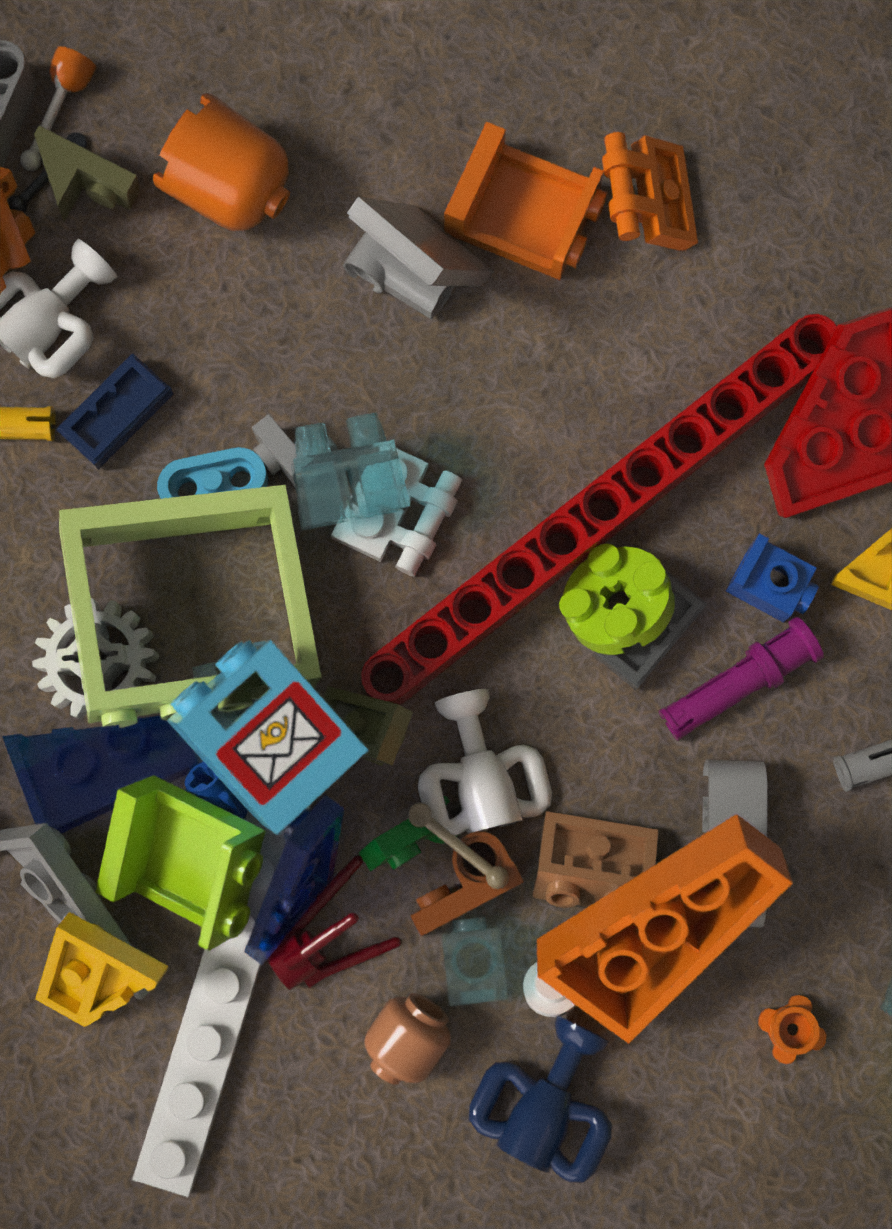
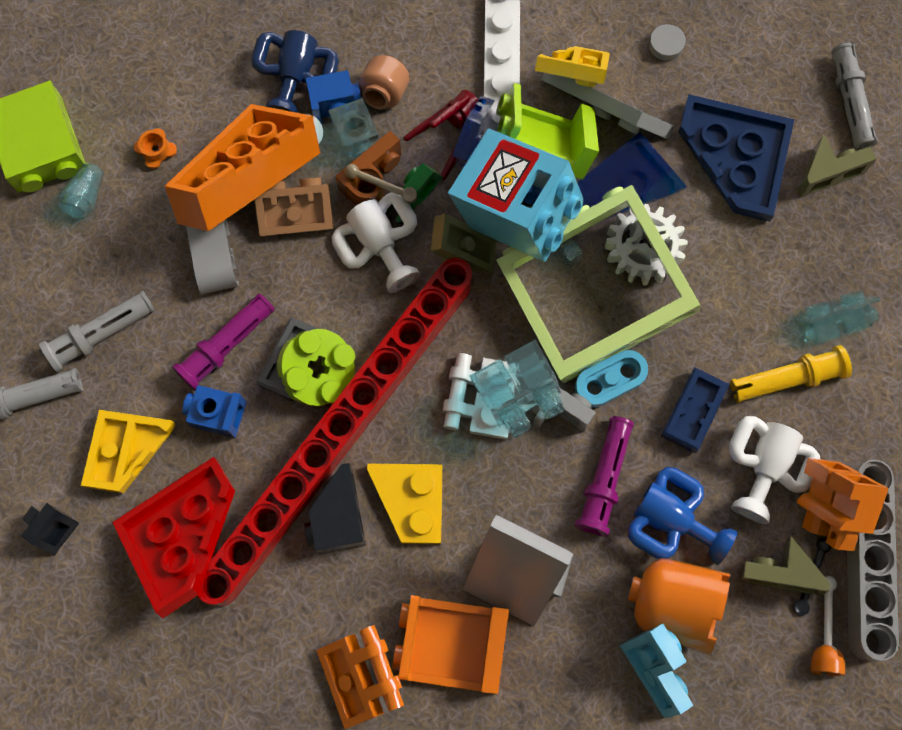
camera: 165 degrees right, 5 degrees down
none -> black slope [304,463,366,555]
none -> blue brick [306,70,362,124]
none -> yellow wing [367,464,443,544]
none -> magenta pin [574,416,634,537]
none -> medium azure plate [620,624,693,718]
none -> blue piece [628,467,738,566]

